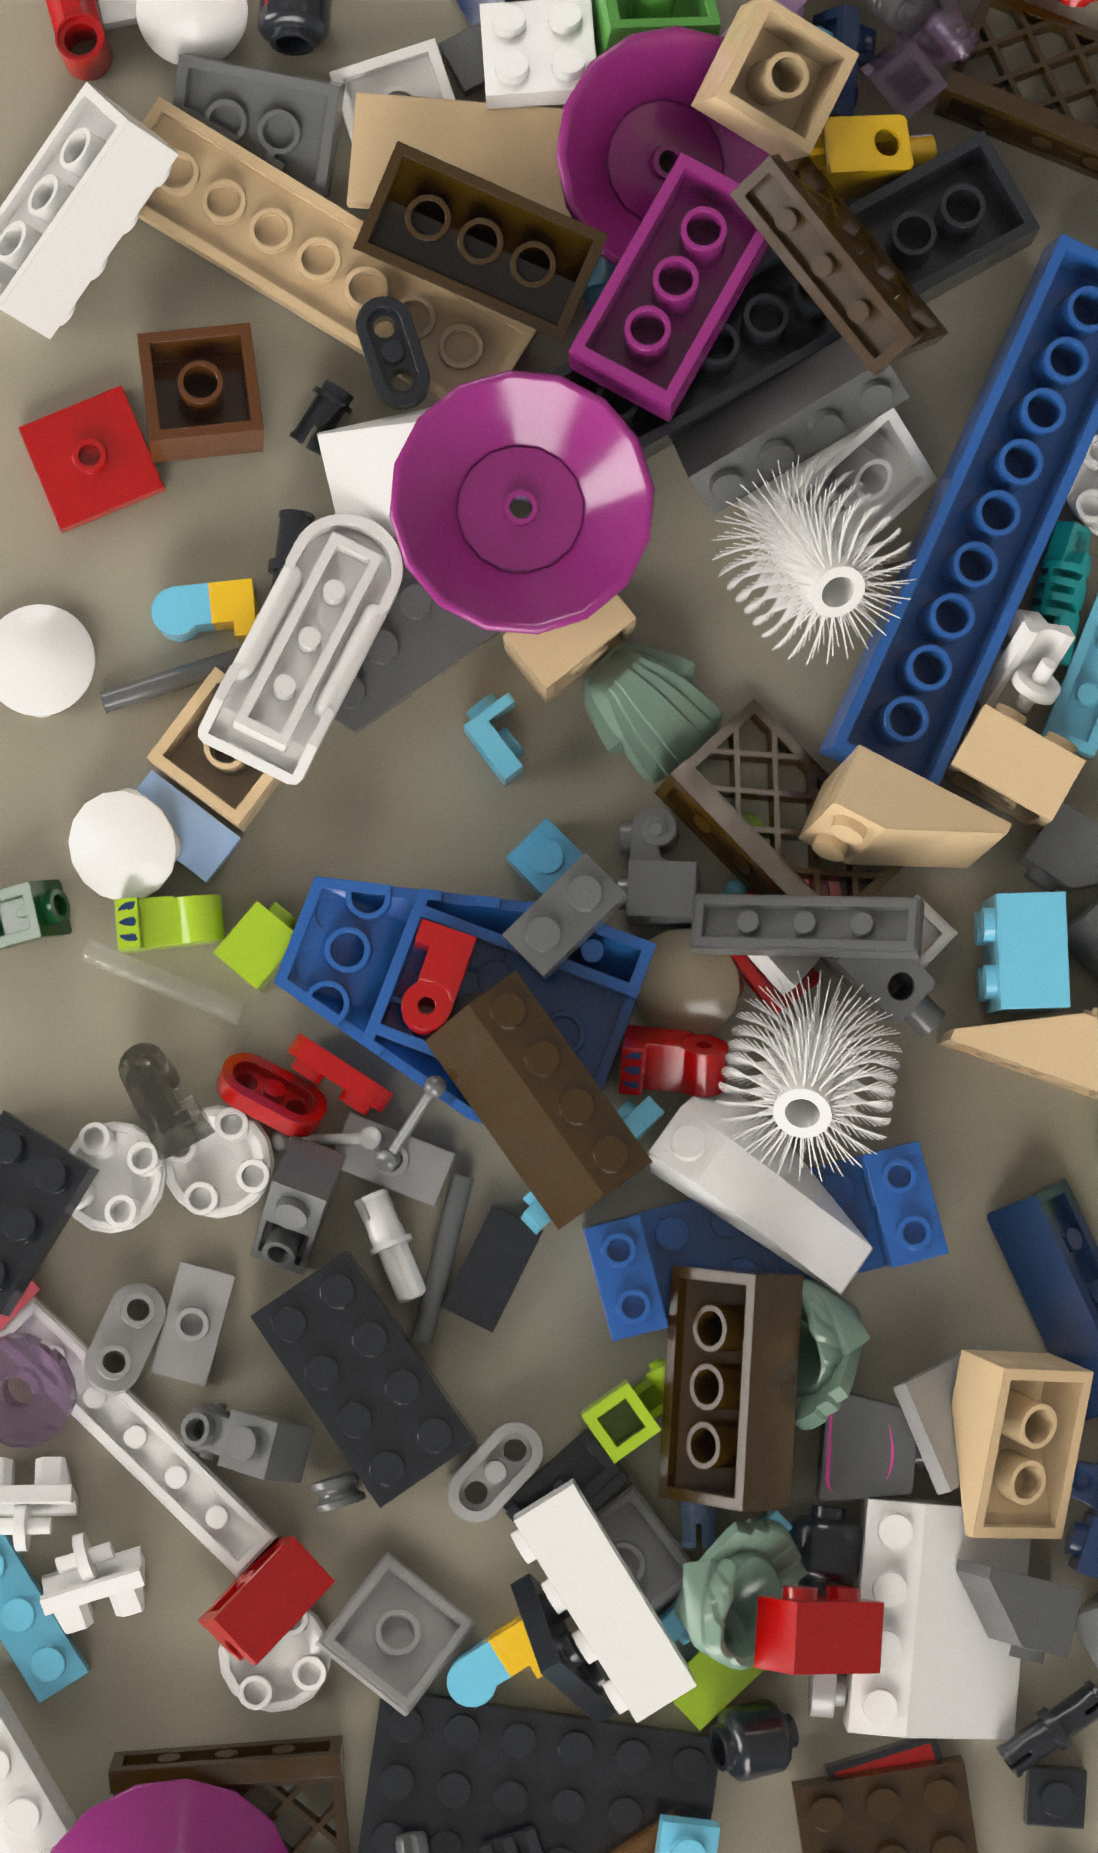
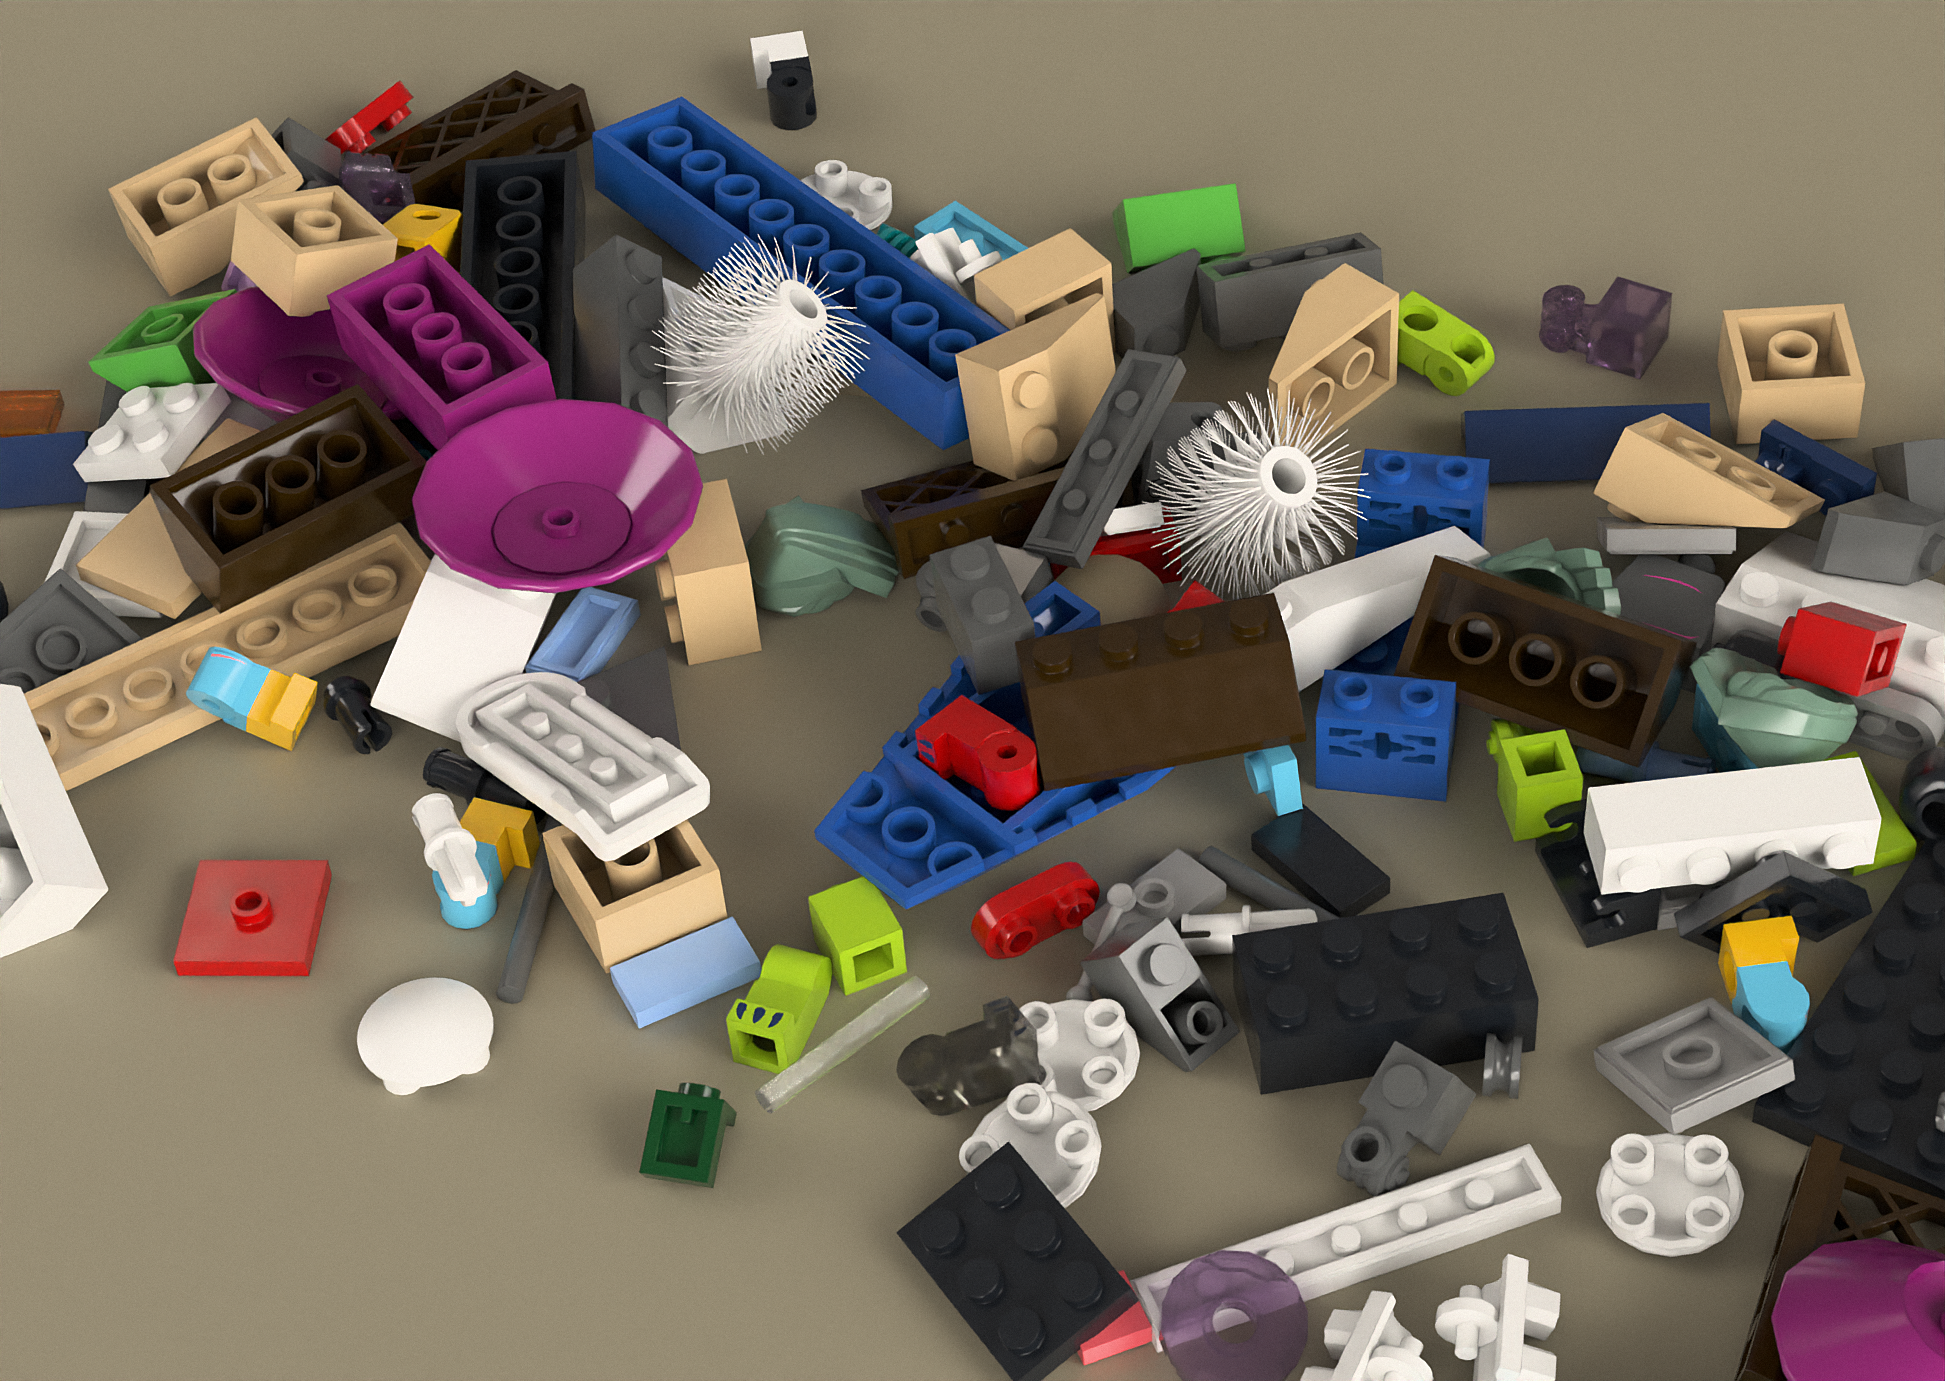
camera: 60 degrees left, 40 degrees down
white dish [68,788,182,900] -> none
light grey plate [83,1283,166,1395] -> none
reddish brown brick [137,322,264,463] -> none
light grey plate [151,1261,237,1387] -> none
red hinge [197,1536,335,1665] -> none
red plate [216,1052,327,1138] -> none
black plate [356,296,431,410] -> none
dark grey hinge [375,1075,447,1172] -> none
light grey plate [447,1421,543,1523] -> none
medium azure bracket [464,692,525,786] -> none
dark azure brick [506,817,583,897] -> none
dark brown fence [729,154,949,376] -> none
medium azure brick [973,891,1071,1014] -> none
none -> leg [186,647,318,751]
none -> white axle [412,793,488,907]

